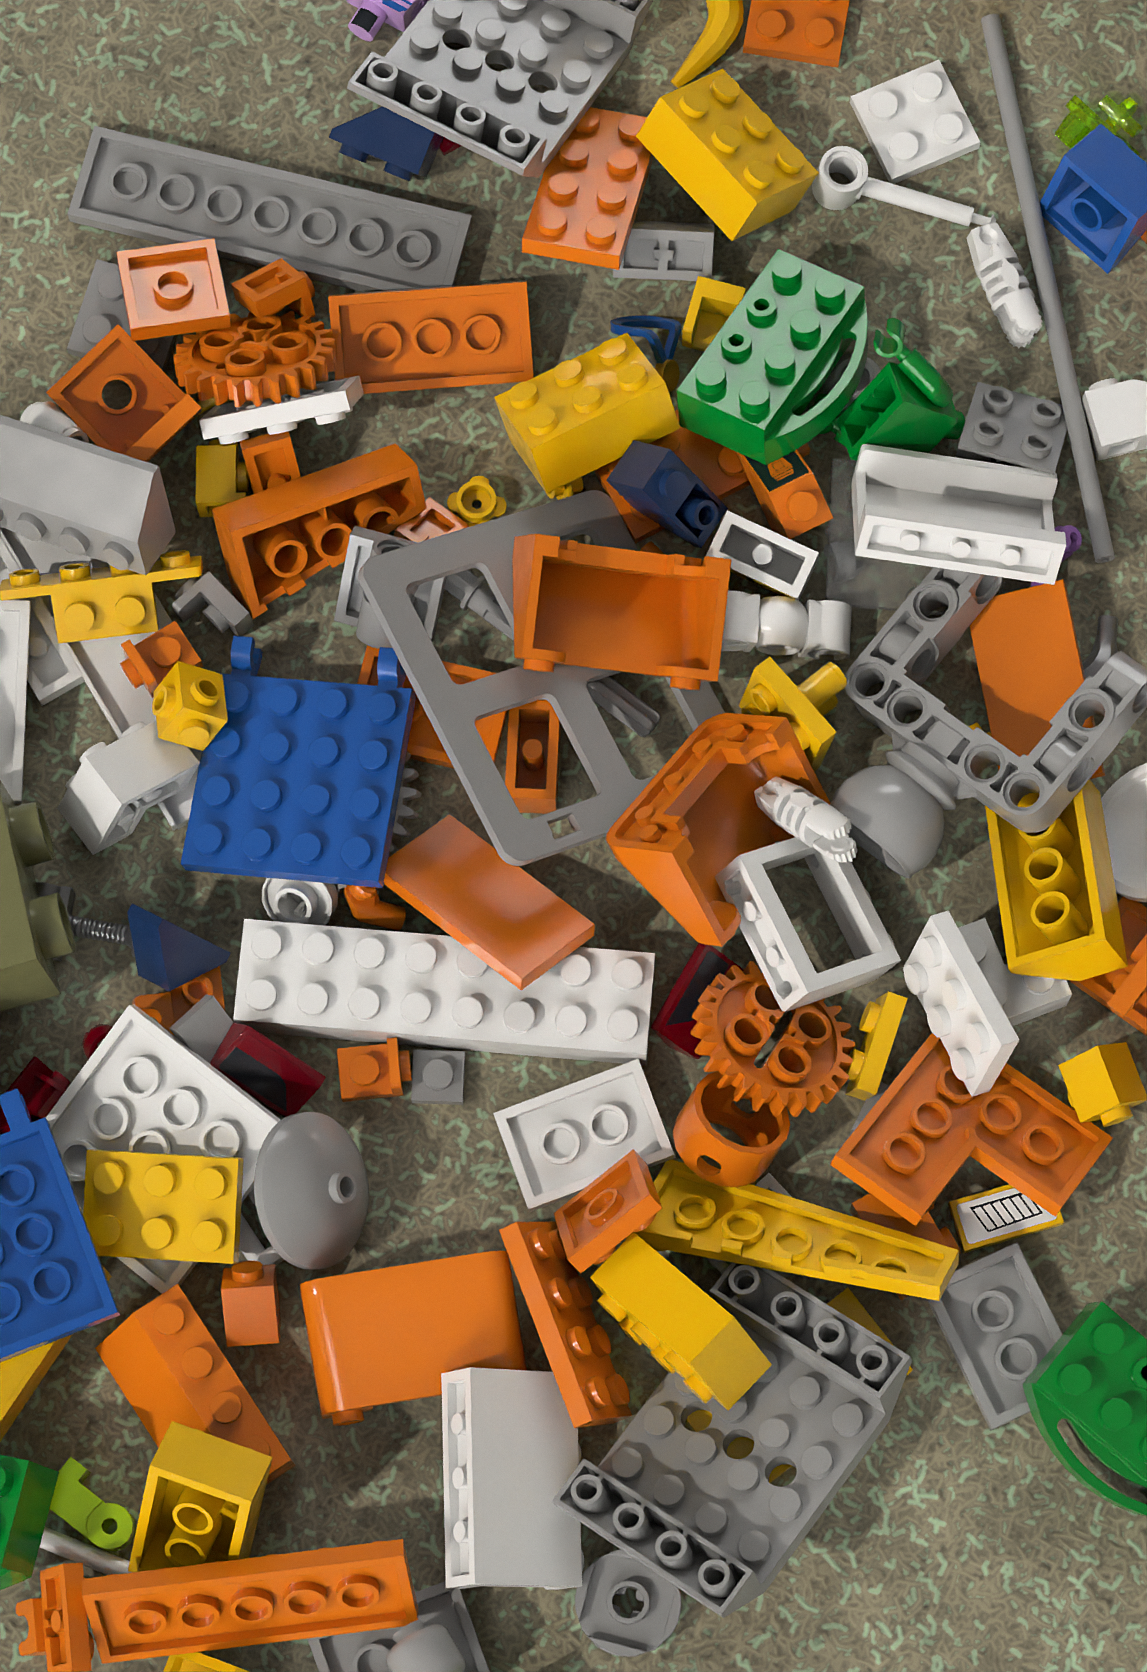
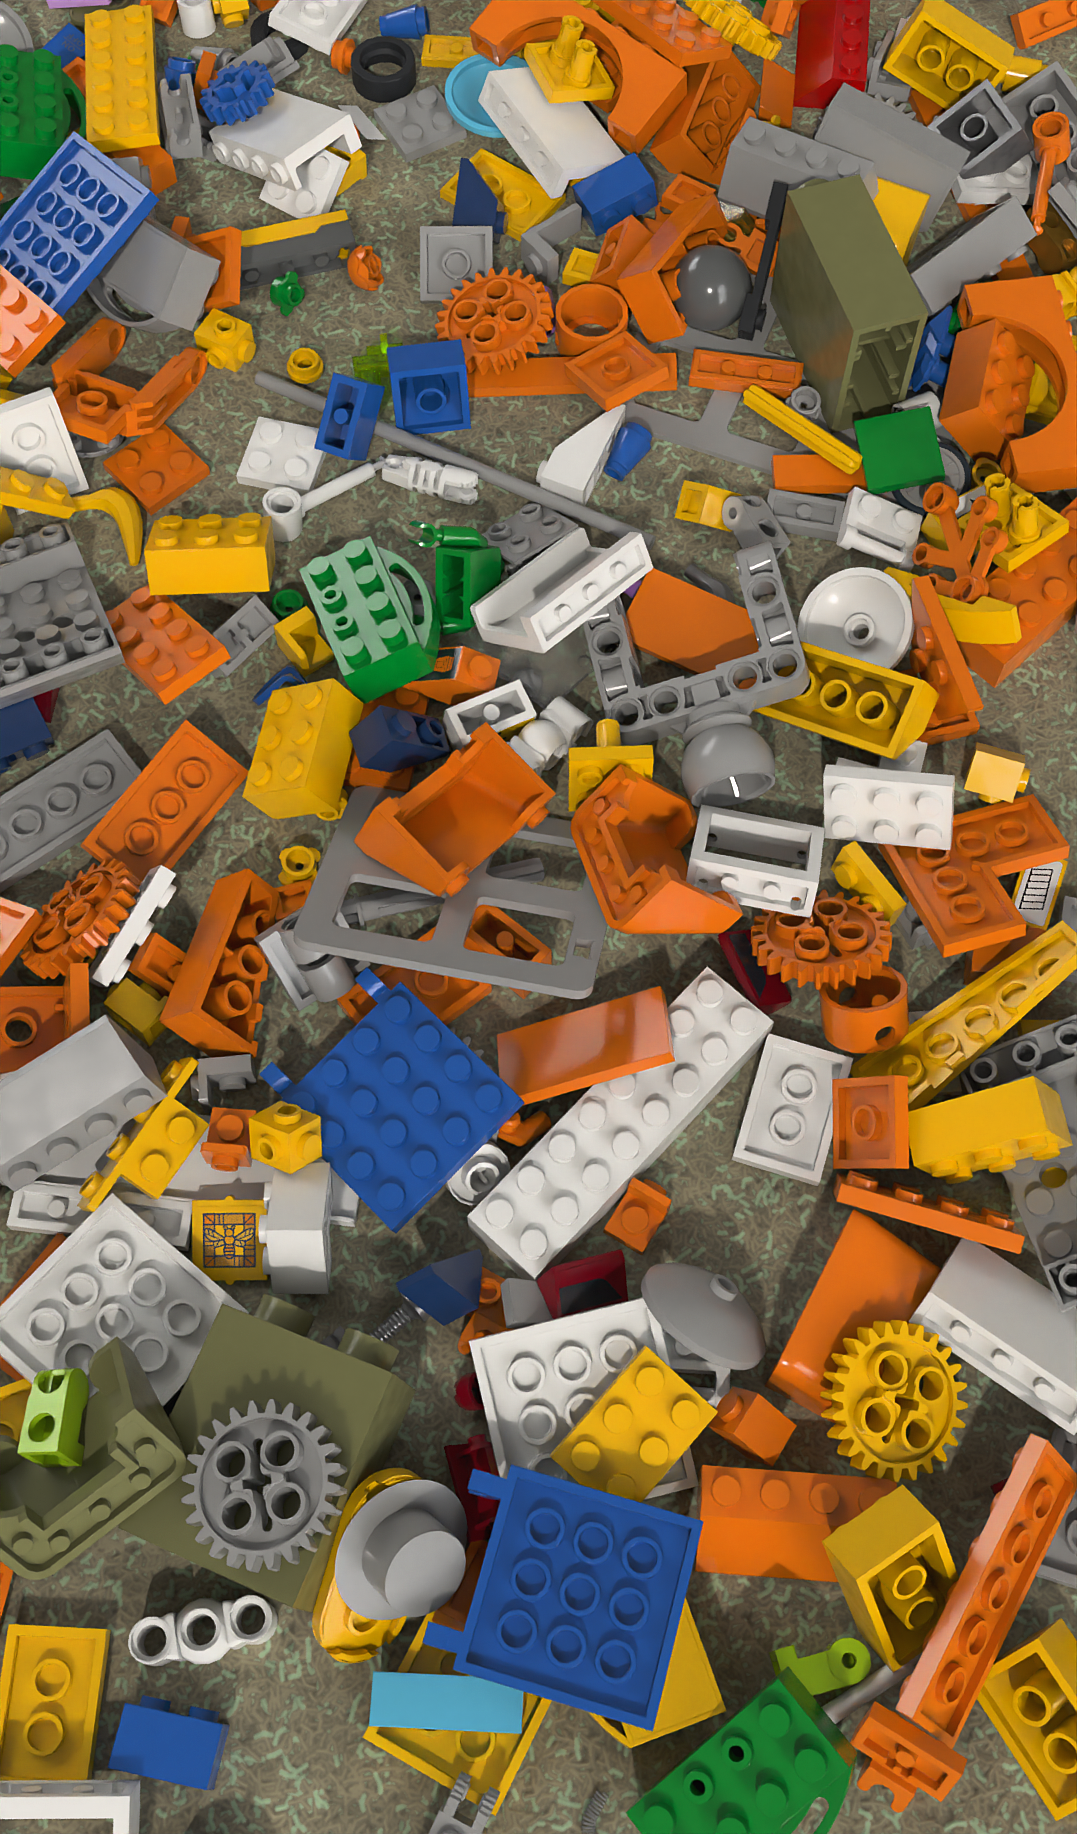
camera: 55 degrees left, 10 degrees down
orange bracket [231,258,316,319] -> none
light grey plate [411,1050,465,1105] -> none
white hinge [754,776,857,863] -> none
none -> piece [192,1195,269,1285]
none -> green plate [270,589,309,621]
none -> yellow plate [287,348,324,384]
none -> blue brick [314,373,385,461]
none -> yellow gear [820,1320,968,1482]

